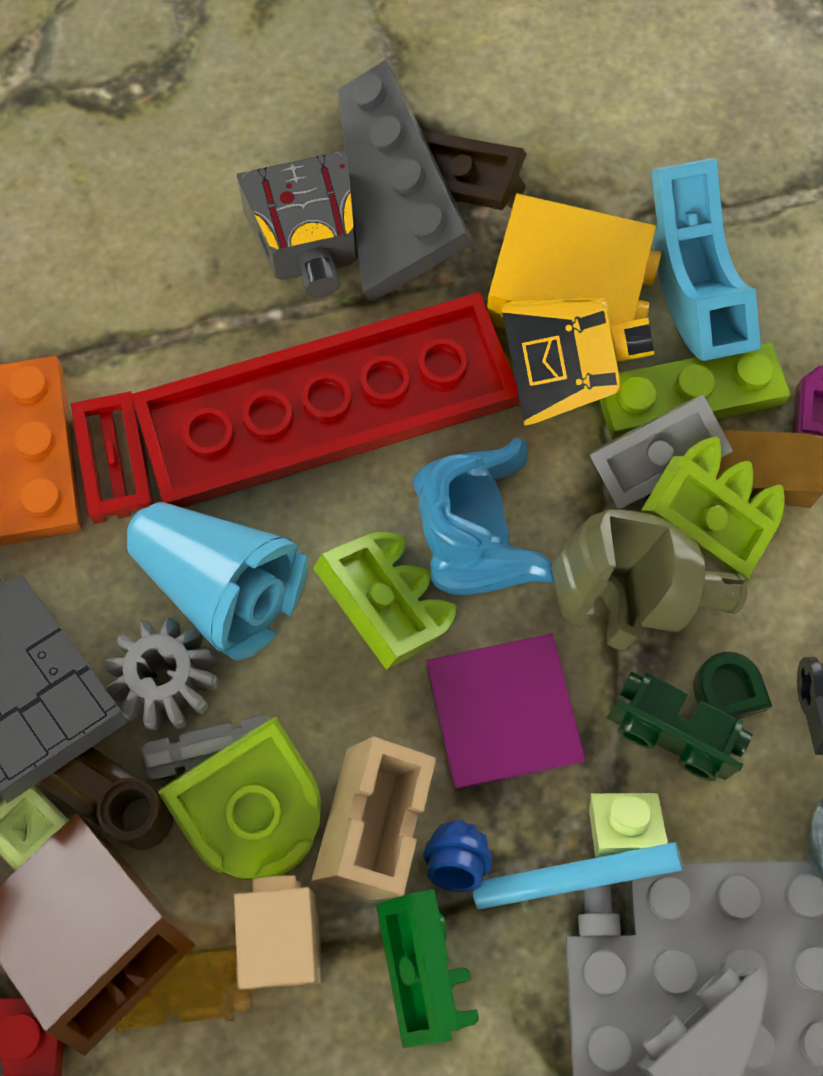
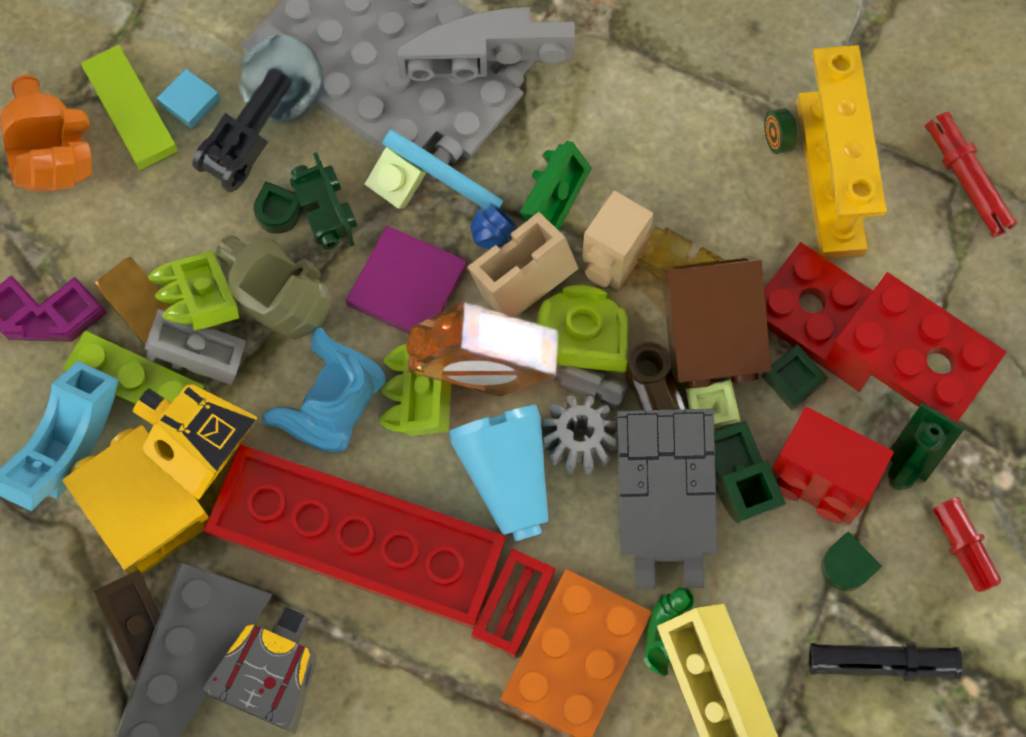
camera: 140 degrees left, 0 degrees up
none -> clear orange brick [406,302,558,396]

